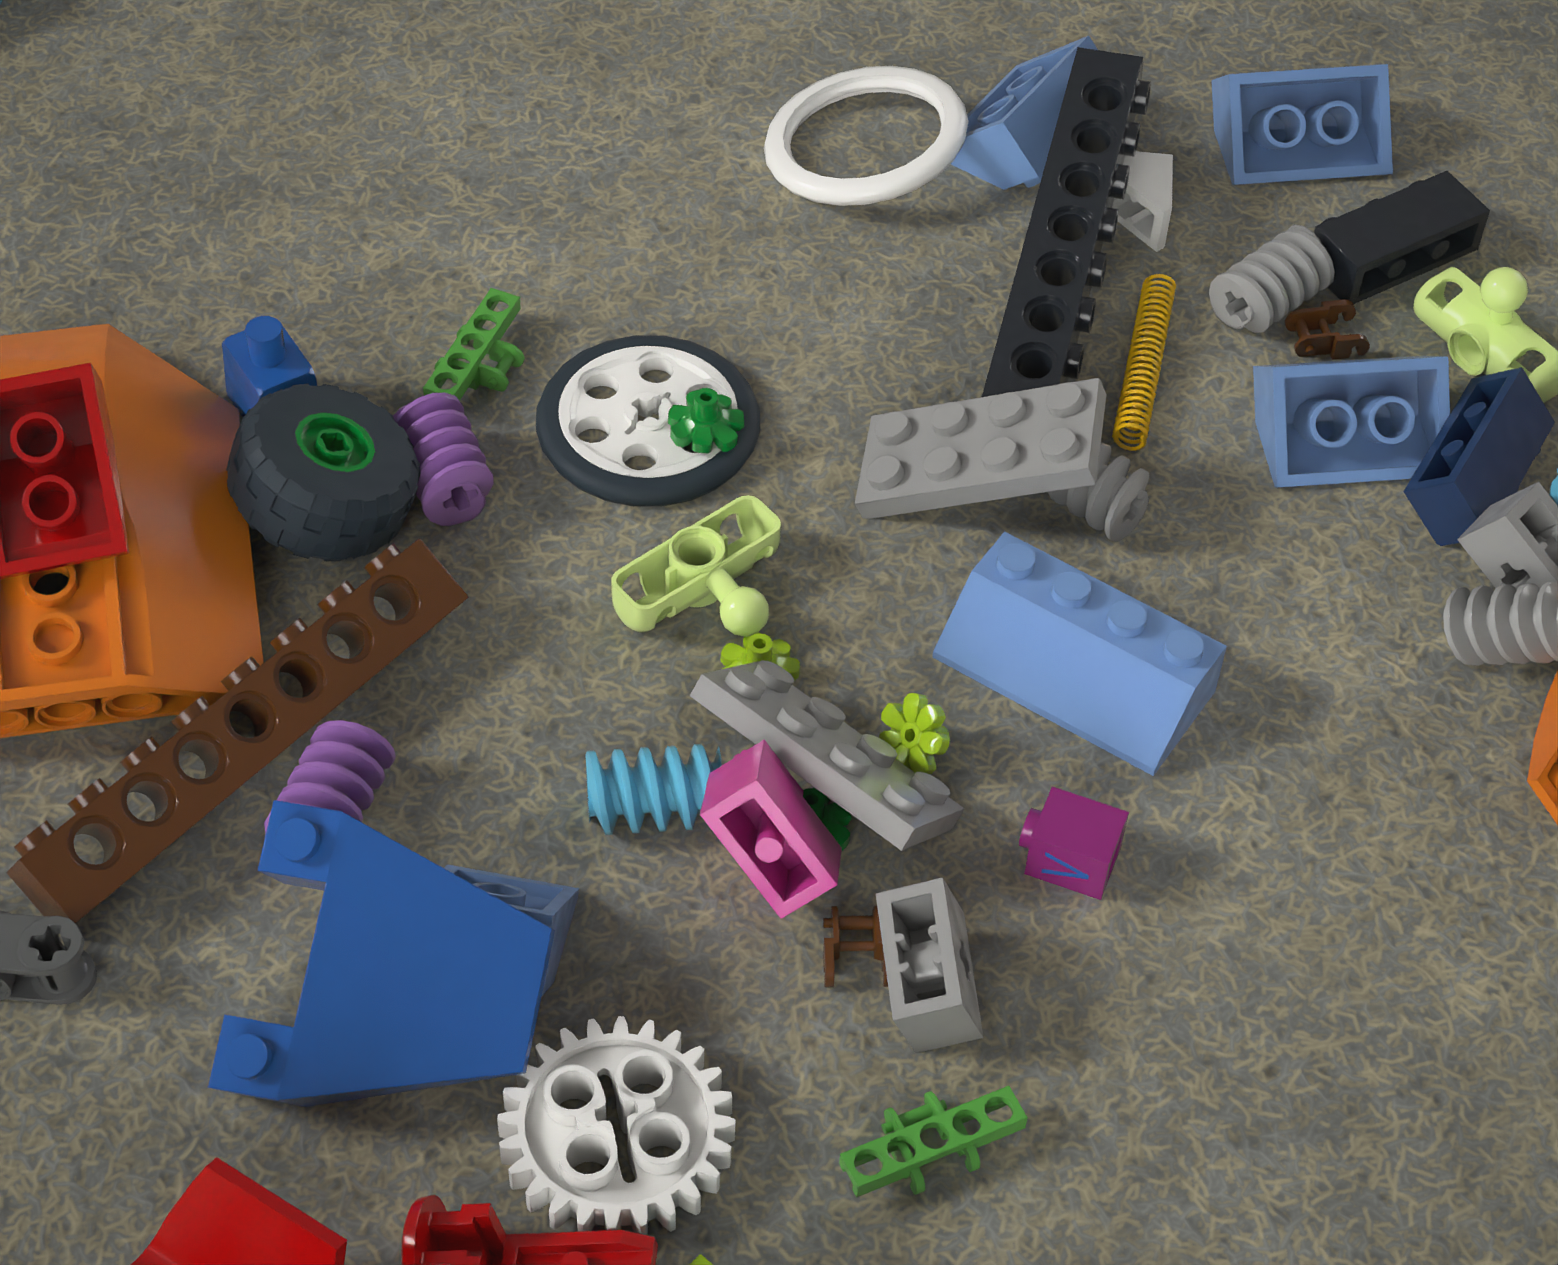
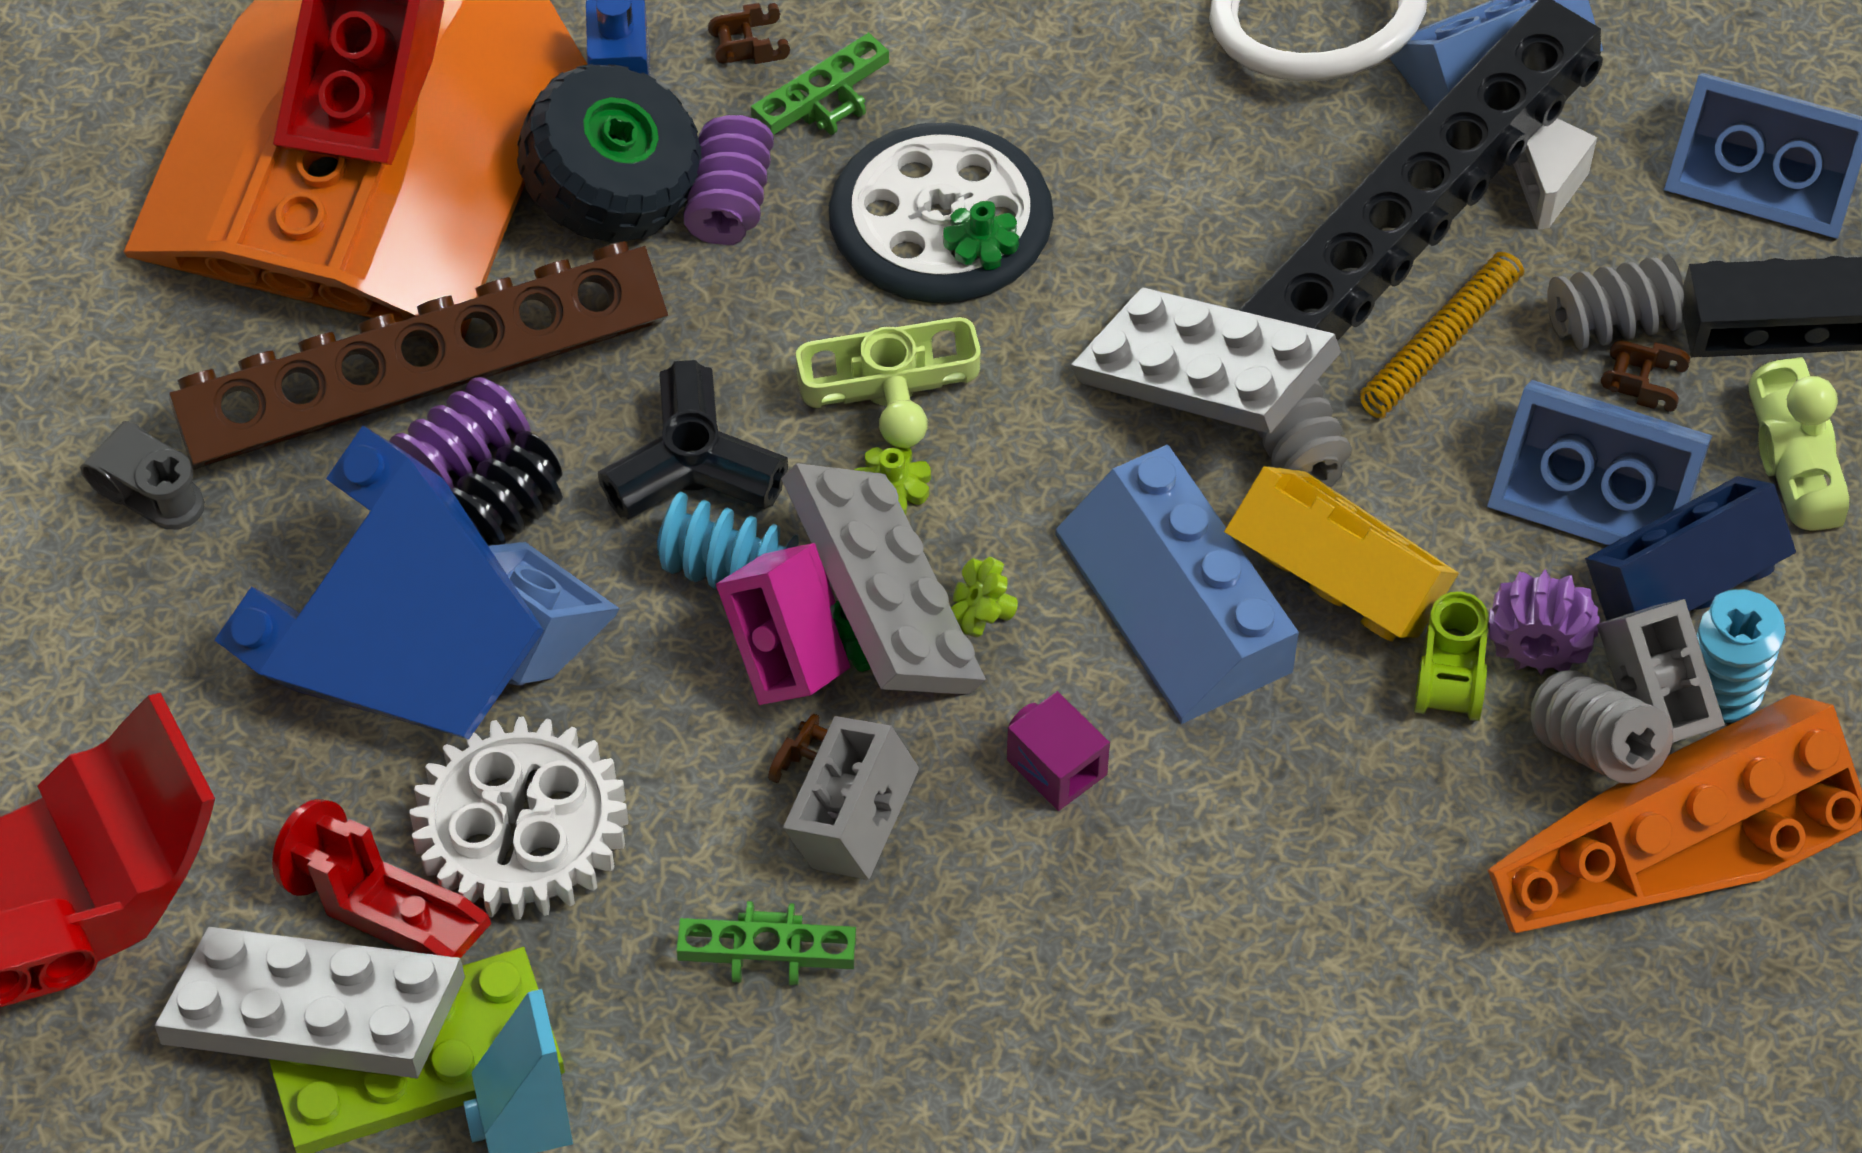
camera: 30 degrees right, 5 degrees up
none -> black piece [450,431,563,545]
none -> black piece [598,360,788,520]
none -> reddish brown piece [708,3,790,64]
none -> yellow wedge [1224,466,1459,641]
none -> lime piece [1414,591,1489,721]
none -> medium lavender gear [1488,569,1600,676]

